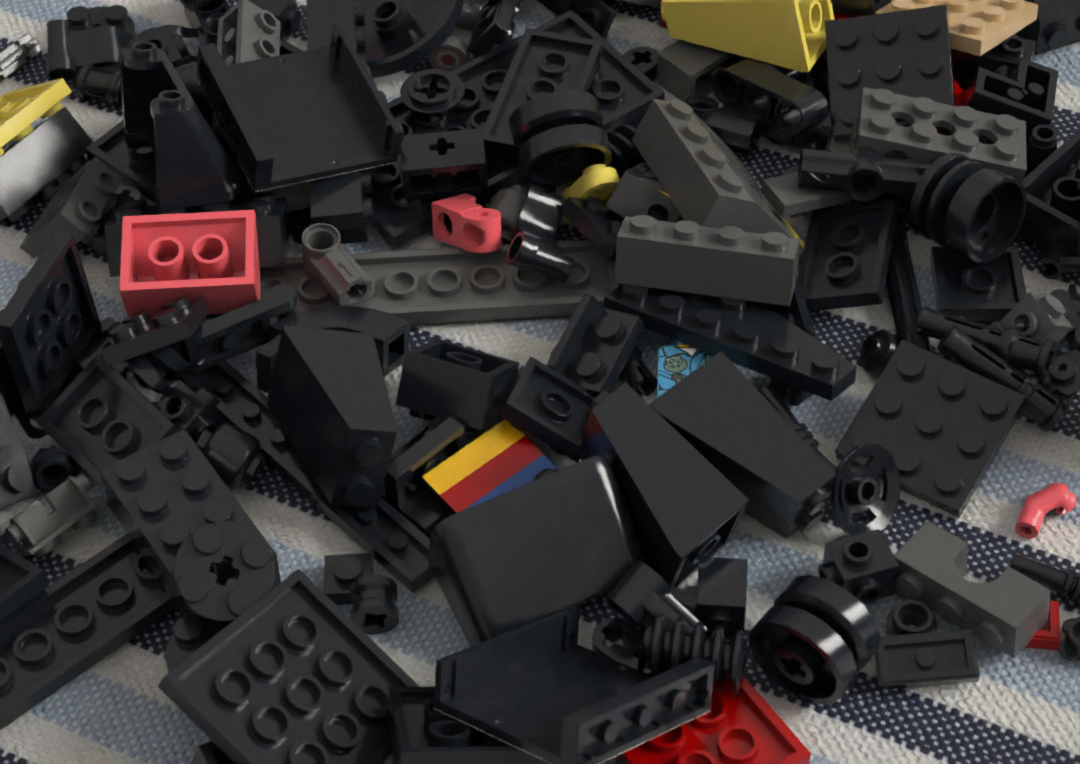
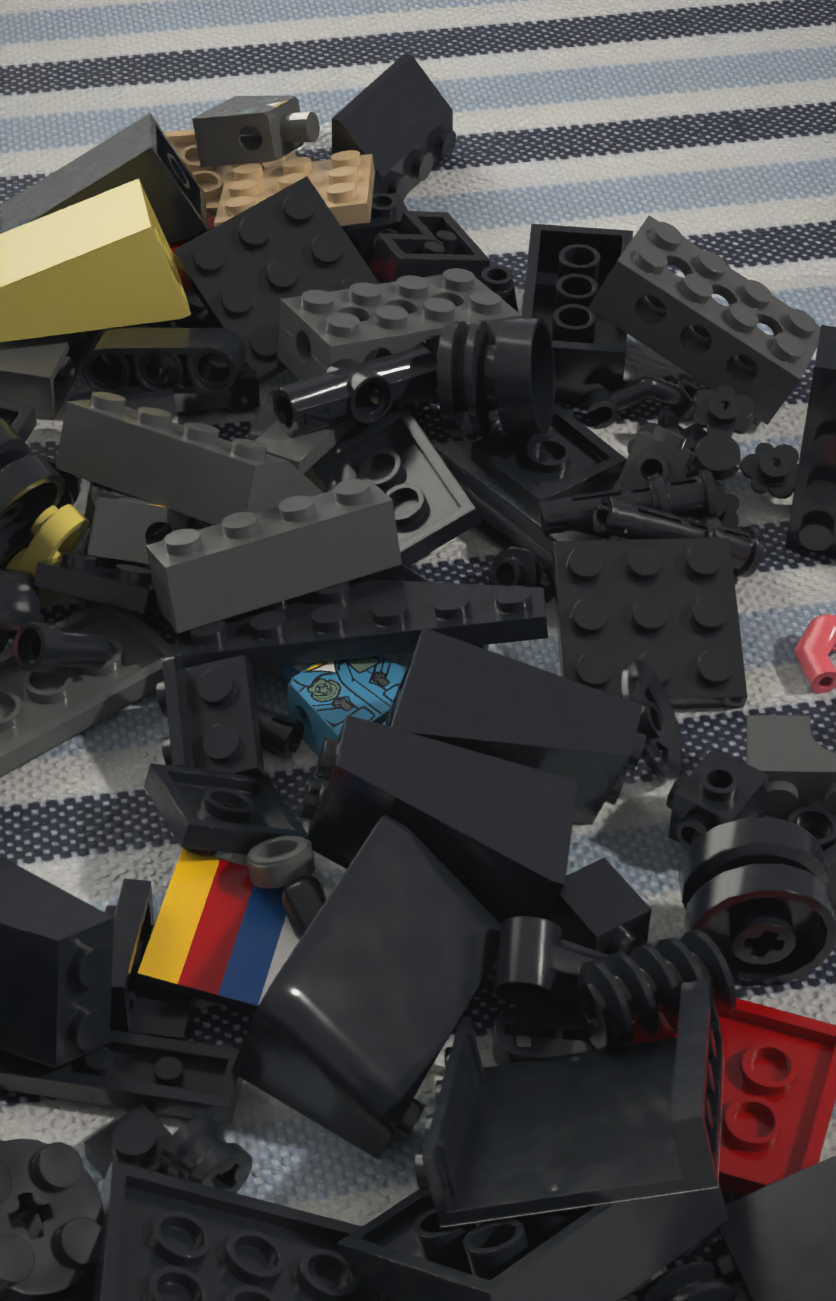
camera: 40 degrees left, 5 degrees down
black brick [395,339,520,433] -> none
none -> dark grey tile [246,836,316,888]

